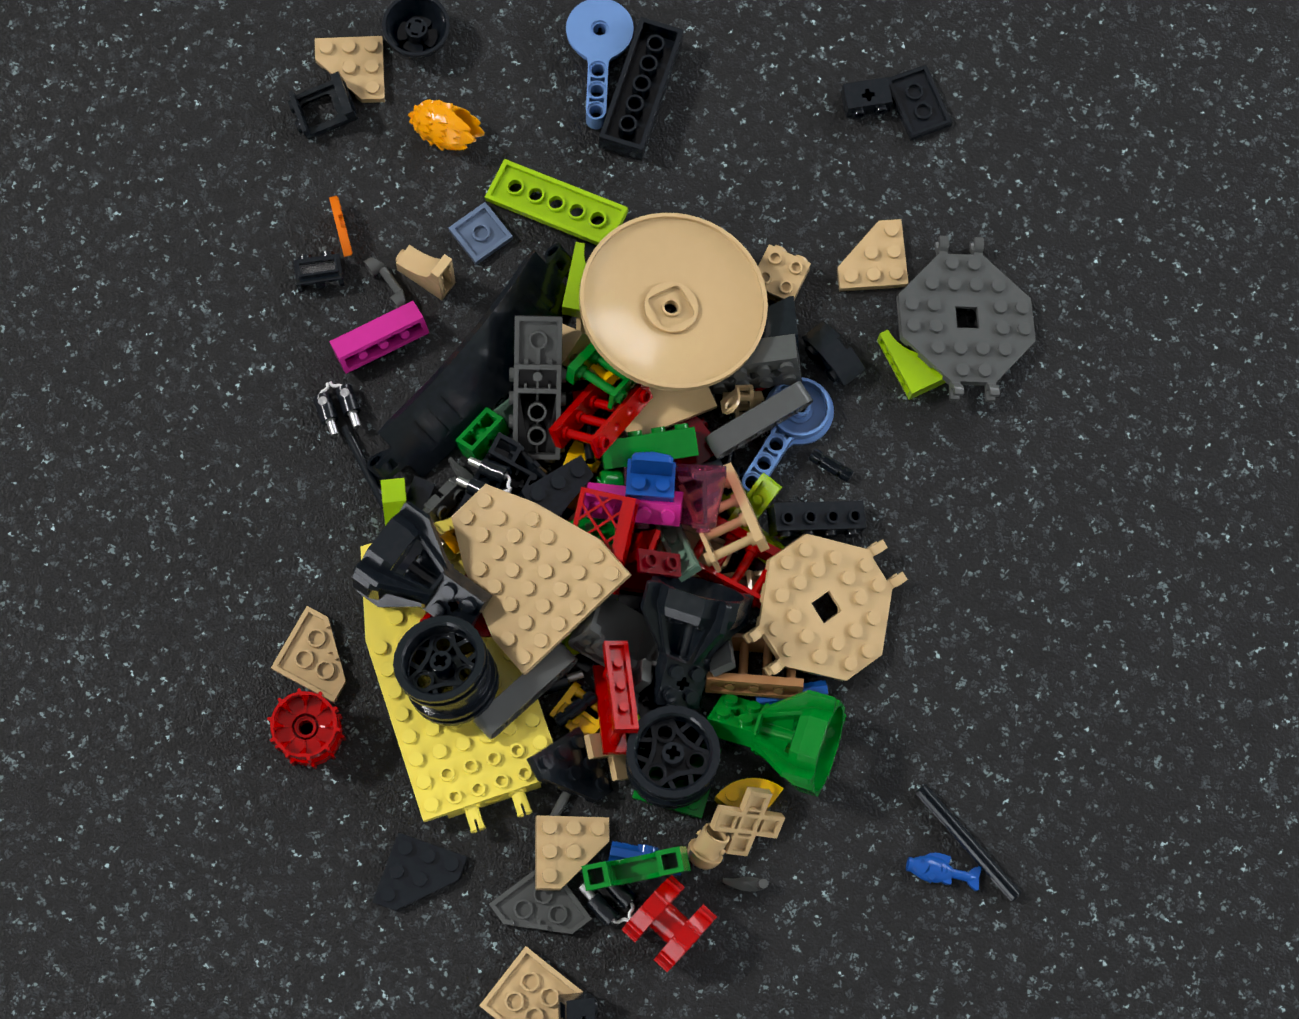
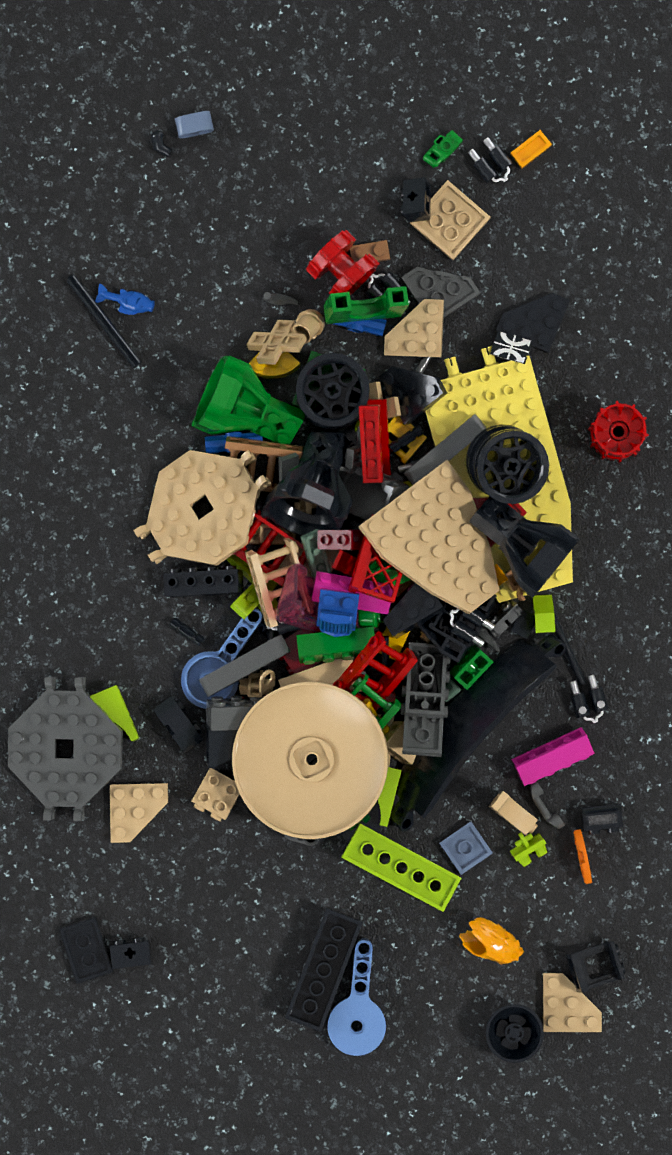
camera: 170 degrees left, 10 degrees up
tan plate [271,606,347,704] -> none
none -> medium nougat plate [350,240,390,262]
none -> sticker [490,330,533,364]
none -> lime hips [510,832,547,867]

